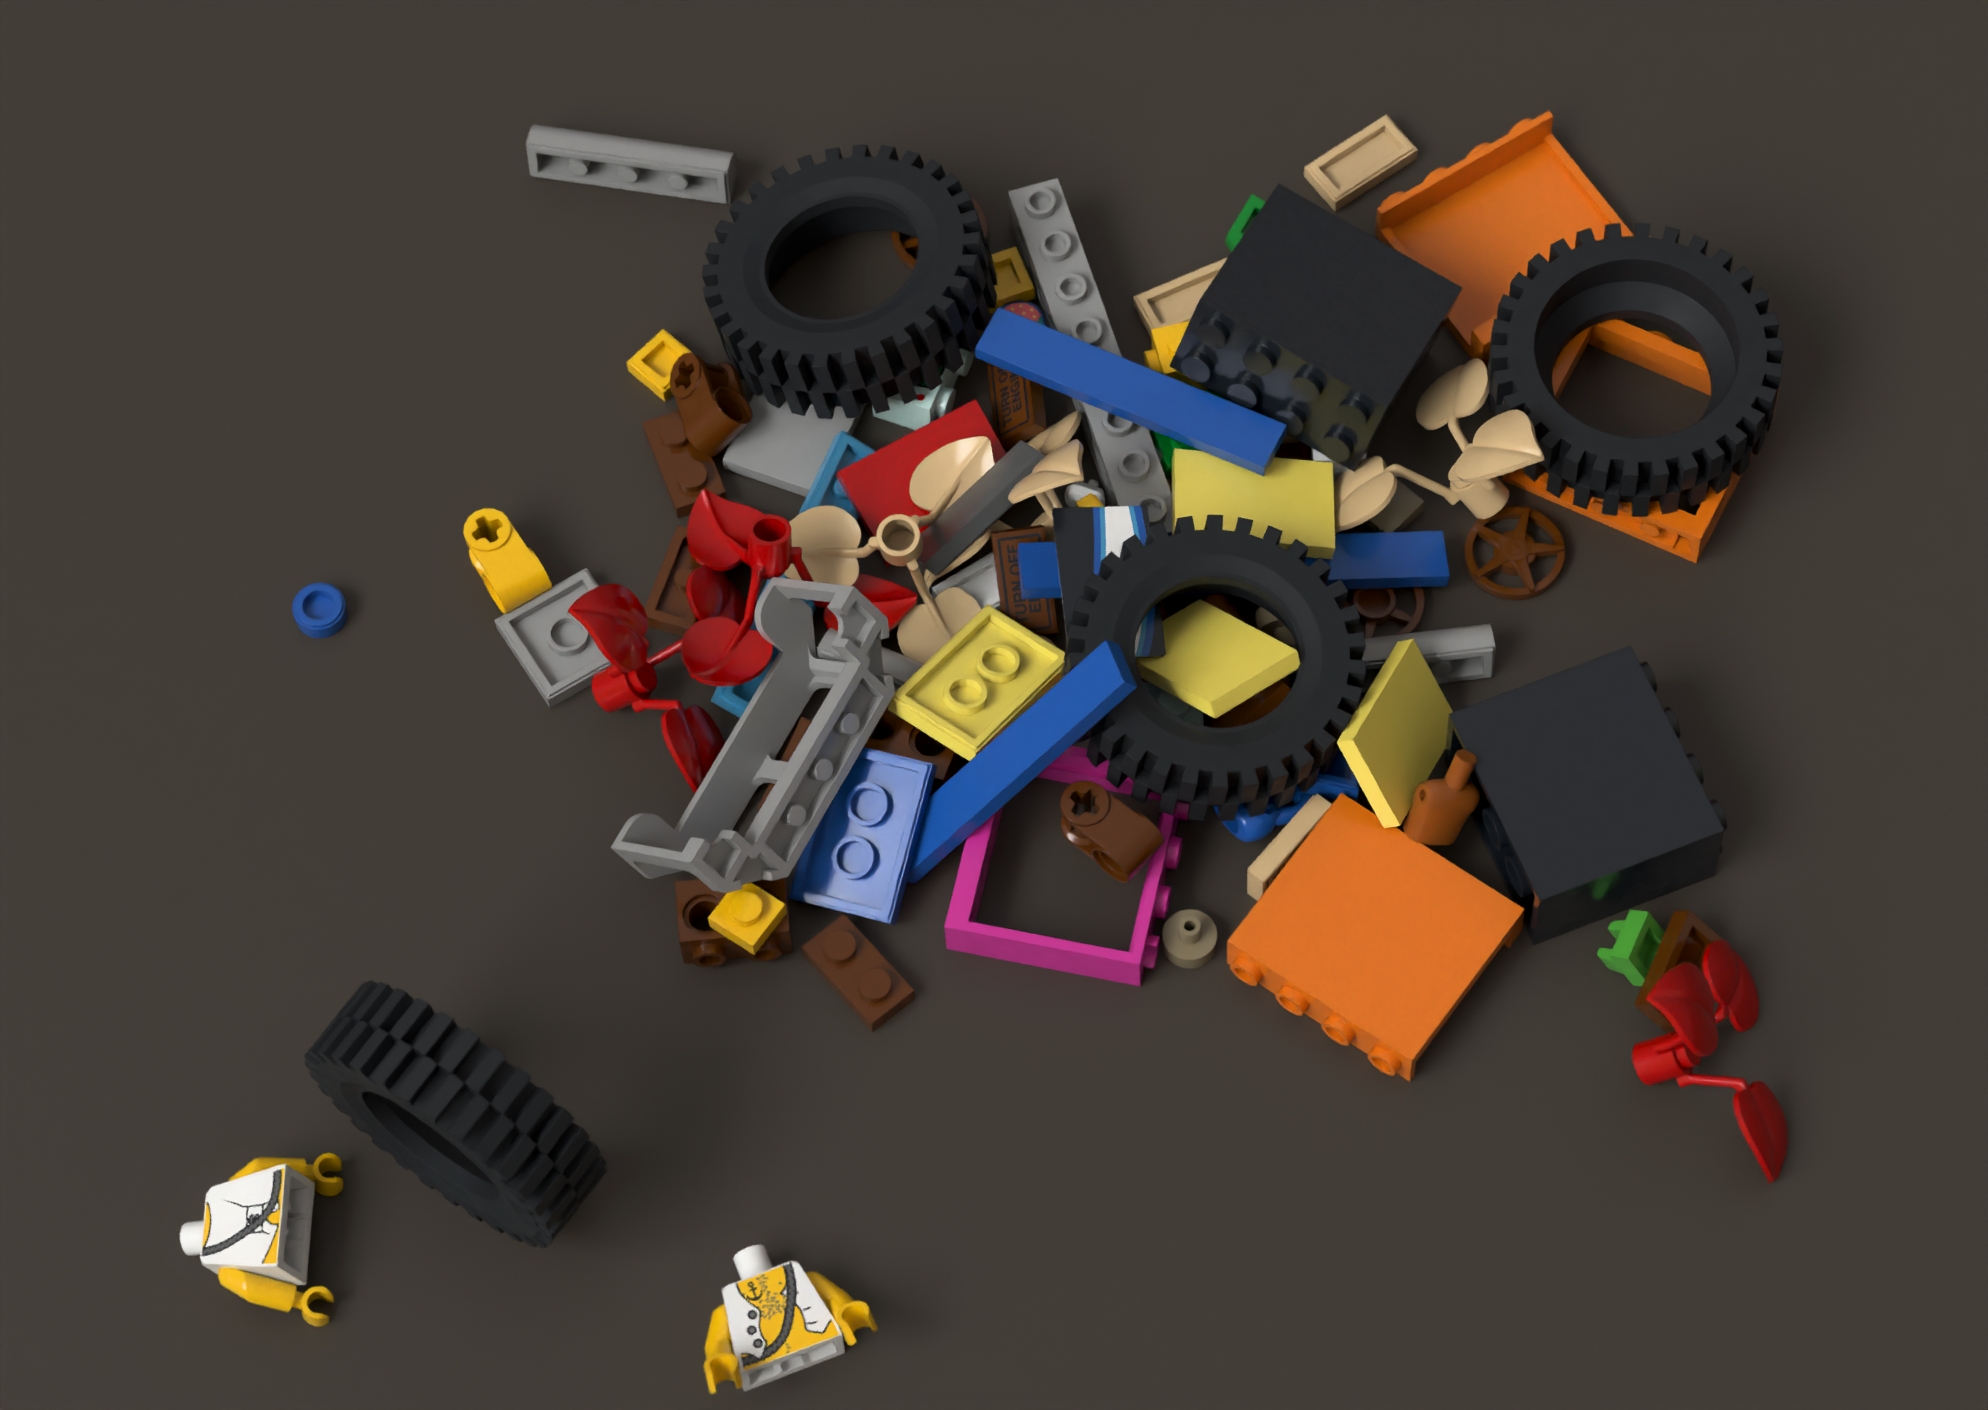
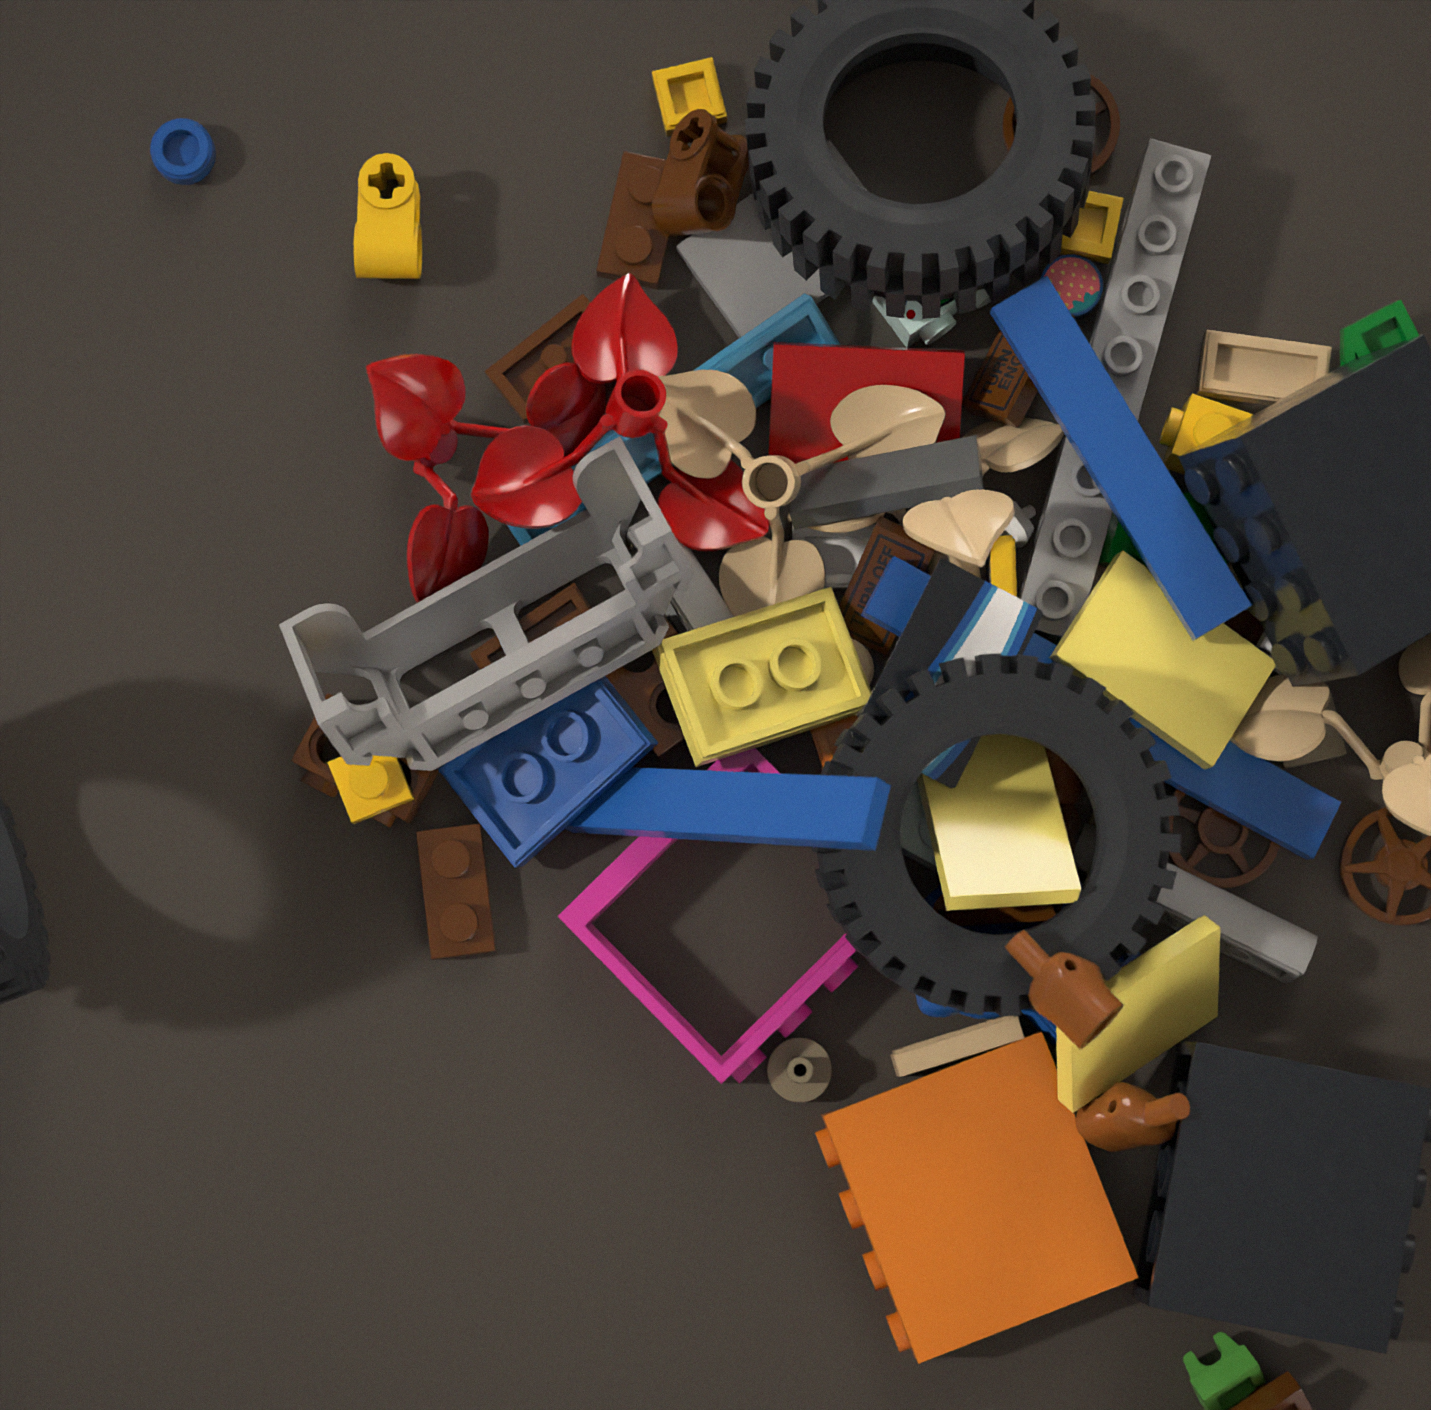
camera: 30 degrees right, 20 degrees up
light grey tile [495,568,613,708] -> none
torso [704,1245,878,1394] -> none
reddish brown piece [1060,780,1165,883] -> none
none -> dark orange piece [1005,930,1124,1049]

